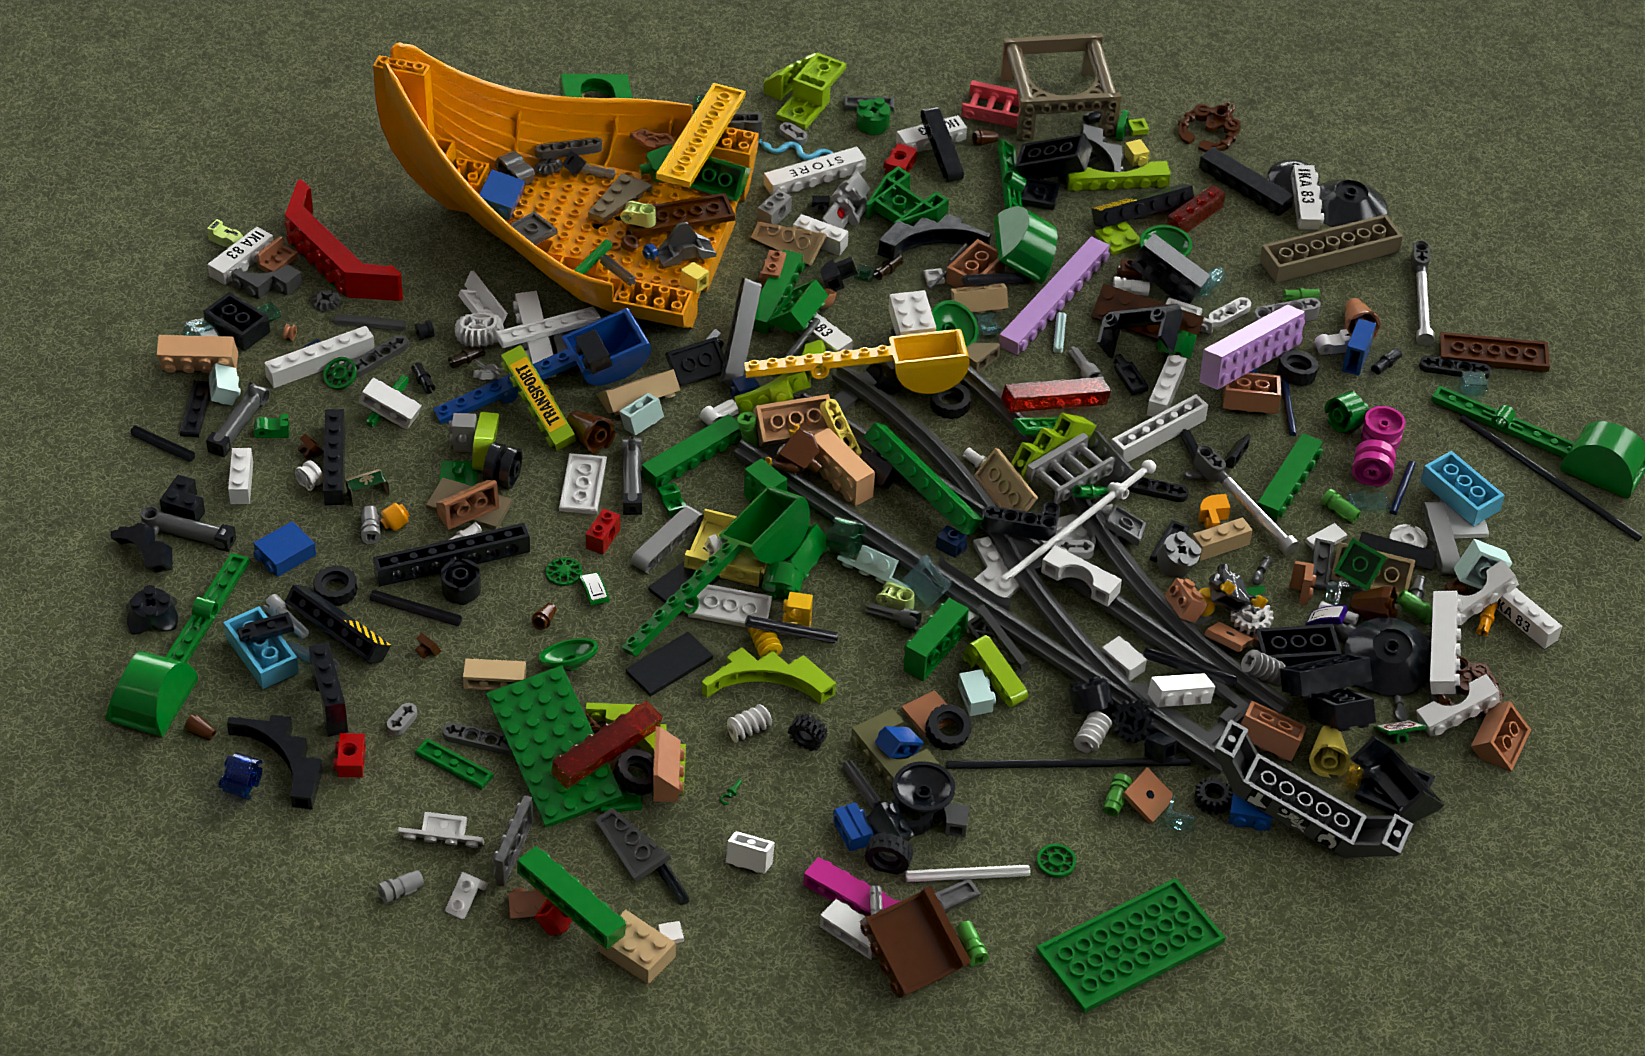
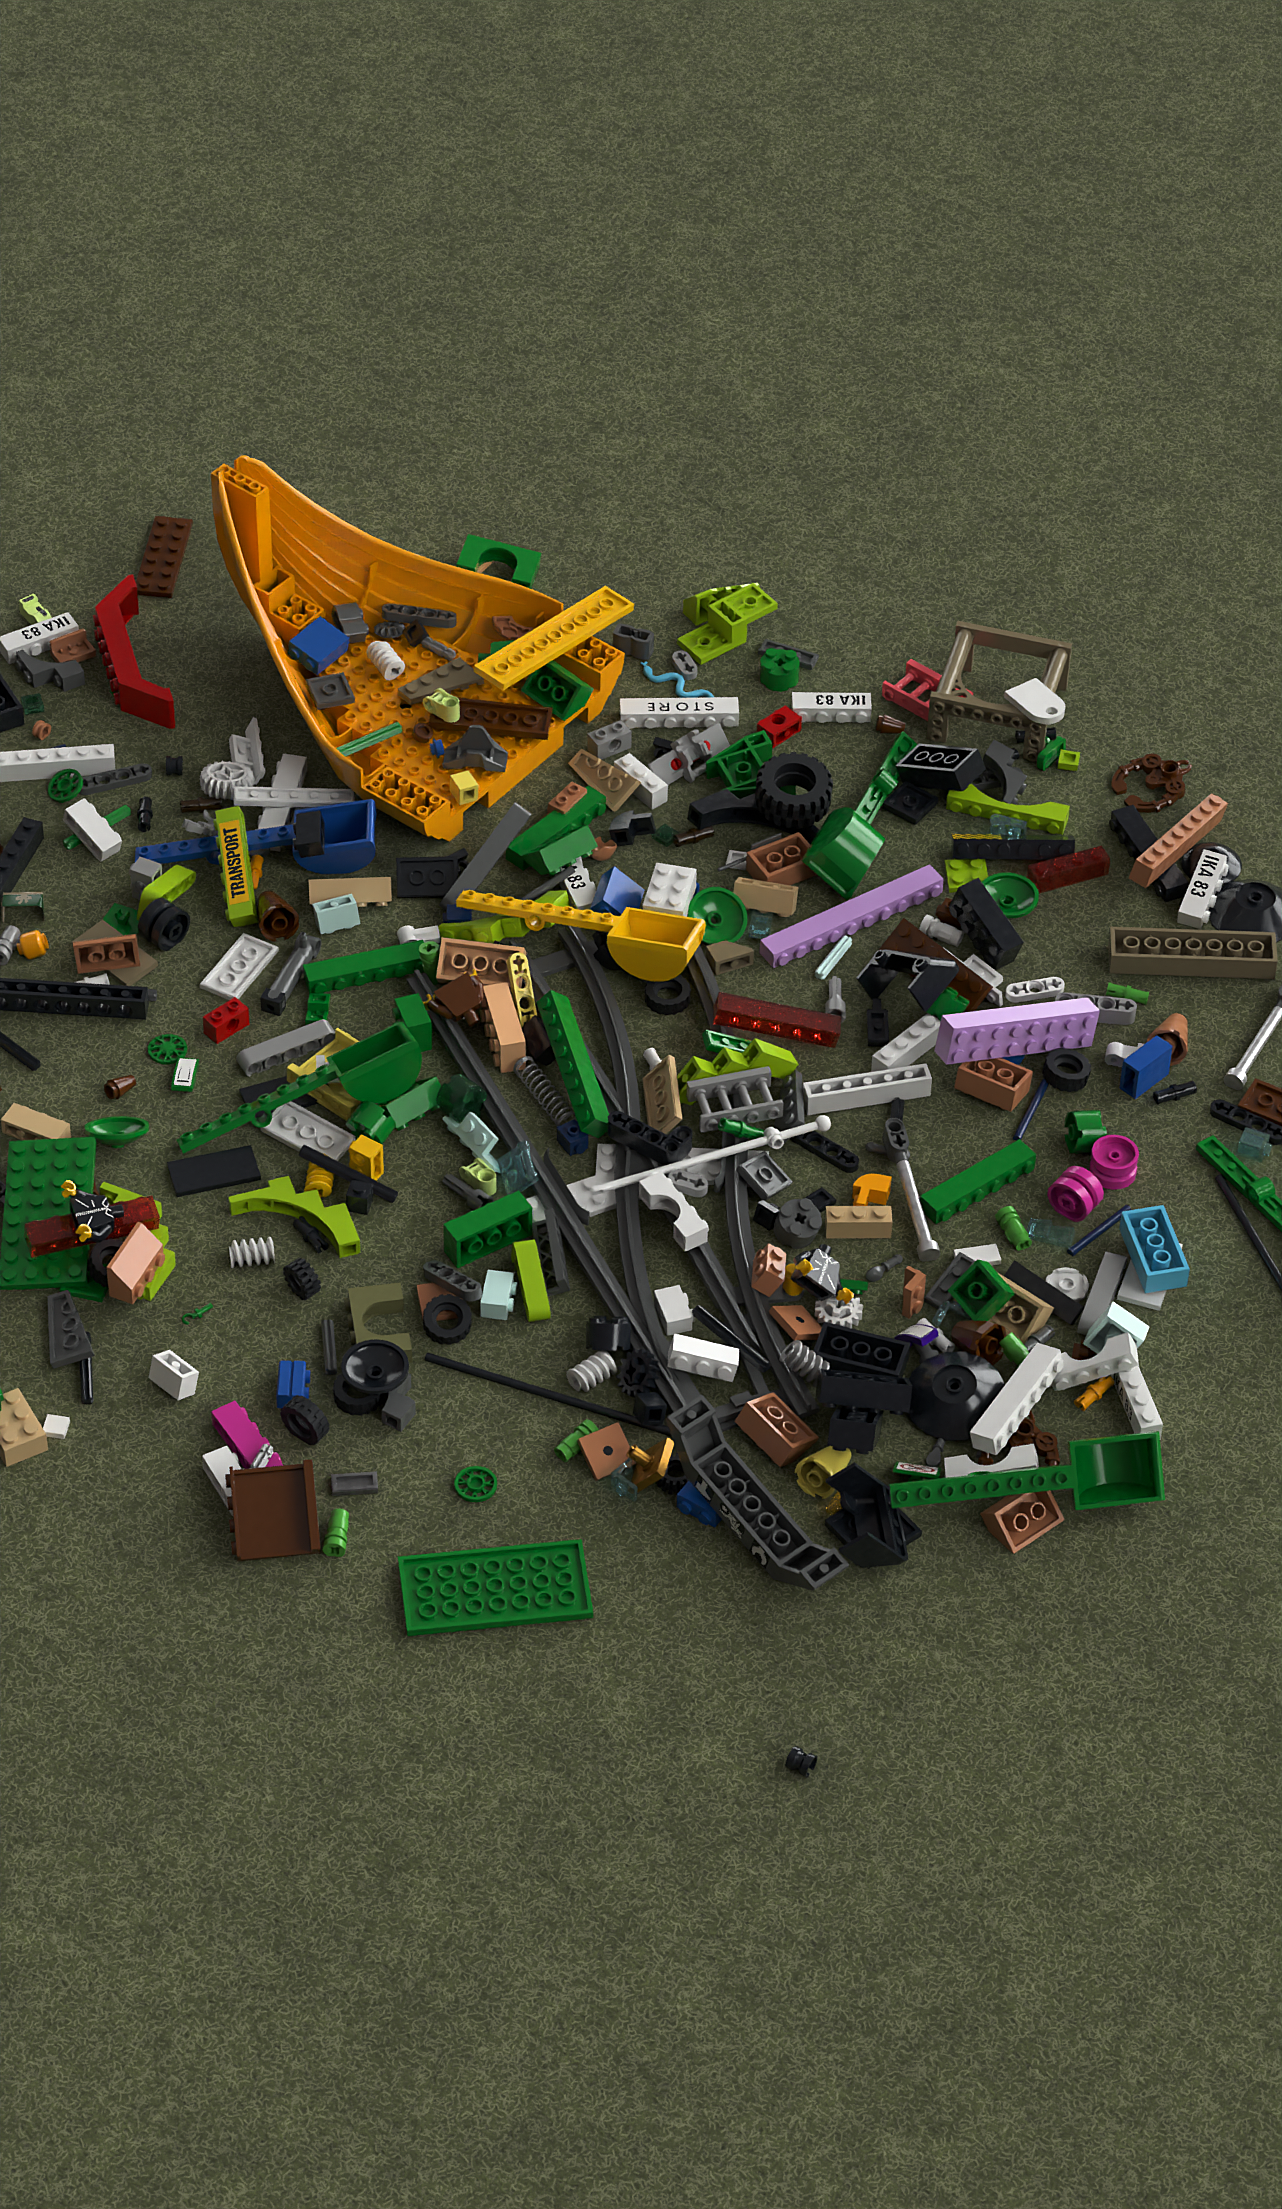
camera: 25 degrees right, 0 degrees up
dark grey gear [311,289,341,312] -> none
dark grey axle [334,314,406,331] -> none
black brick [441,559,481,605] -> none
dark grey axle [599,254,636,286] -> none
black brick [866,802,914,841] -> none
blue brick [874,726,924,758] -> none
white axle [905,865,1030,882] -> none
black beam [920,107,964,182] -> none
black axle [961,273,1032,285] -> none
light yellow brick [1124,139,1150,167] -> none
clear light blue piece [1198,267,1226,296] -> none
black slope [1223,434,1251,469] -> none
none -> black torso [61,1180,124,1244]
none -> reddish brown plate [136,516,193,598]
none -> black pin [293,1216,329,1253]
none -> black brick [346,1180,373,1215]
none -> white piece [366,641,405,681]
none -> dark grey beam [423,1260,482,1301]
none -> light grey piece [513,1056,577,1127]
none -> blue brick [590,866,645,916]
none -> pearl gold tile [626,1437,674,1493]
none -> black tile [753,1200,780,1231]
none -> black tyre [755,752,833,829]
none -> black wheel [785,1746,818,1777]
none -> green plate [889,1431,1165,1510]
none -> clear light blue plate [990,814,1027,835]
none -> white tile [1004,678,1065,724]
none -> nougat brick [1129,793,1228,888]

